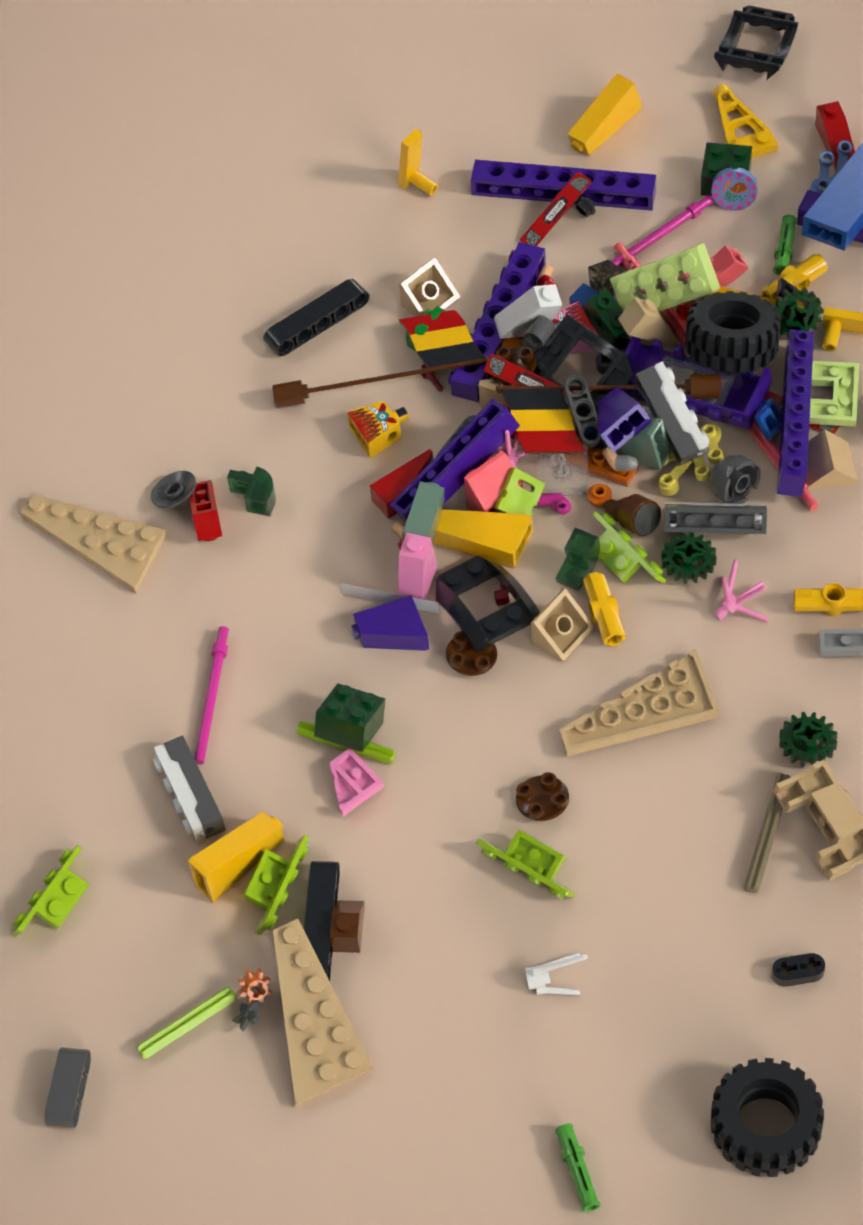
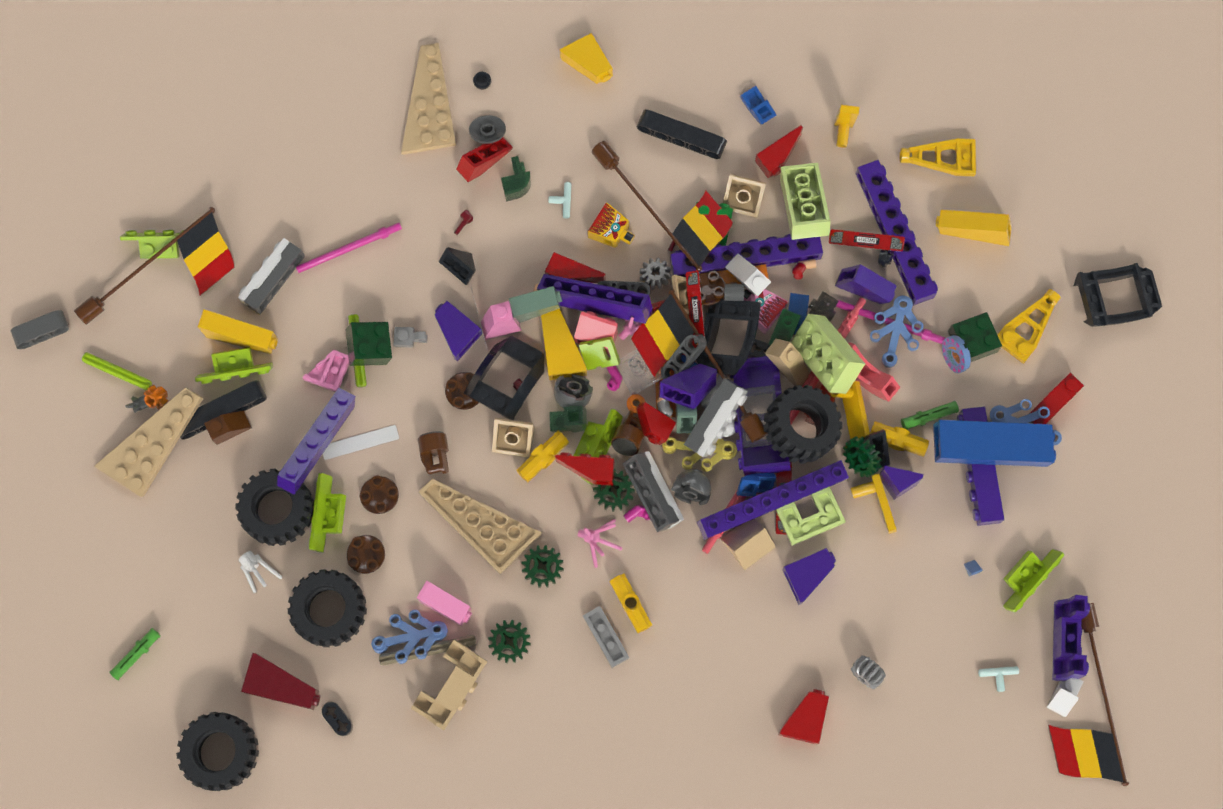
camera: 55 degrees right, 20 degrees up
none -> flag [74,207,235,325]
none -> black tyre [235,468,314,546]
none -> dark red slope [241,653,321,710]
none -> brick [277,388,356,495]
none -> black tyre [287,569,367,647]
none -> white sticker [323,425,399,460]
none -> reddish brown dish [347,535,385,574]
none -> medium blue plant [371,610,448,664]
none -> light grey plate [393,327,427,348]
none -> bright pink slope [417,581,472,626]
none -> reddish brown piece [418,431,449,474]
none -> black slope [439,247,476,285]
none -> dark red hand [454,210,473,235]
none -> black plate [473,71,491,90]
none -> dark green gear [521,545,564,588]
none -> light aqua piece [548,182,572,219]
none -> dark grey cylinder [554,374,593,410]
none -> red slope [555,452,615,486]
none -> yellow slope [559,33,613,84]
none -> dark pink arm [623,505,650,523]
none -> red slope [636,402,677,445]
none -> light grey gear [640,258,671,290]
none -> blue slope [739,86,777,125]
none -> red slope [755,125,803,178]
none -> yellowish green brick [780,163,831,240]
none -> dark purple slope [835,264,897,304]
none -> medium blue plant [870,295,924,368]
none -> dark purple slope [879,466,924,500]
none -> yellow plate [899,138,976,177]

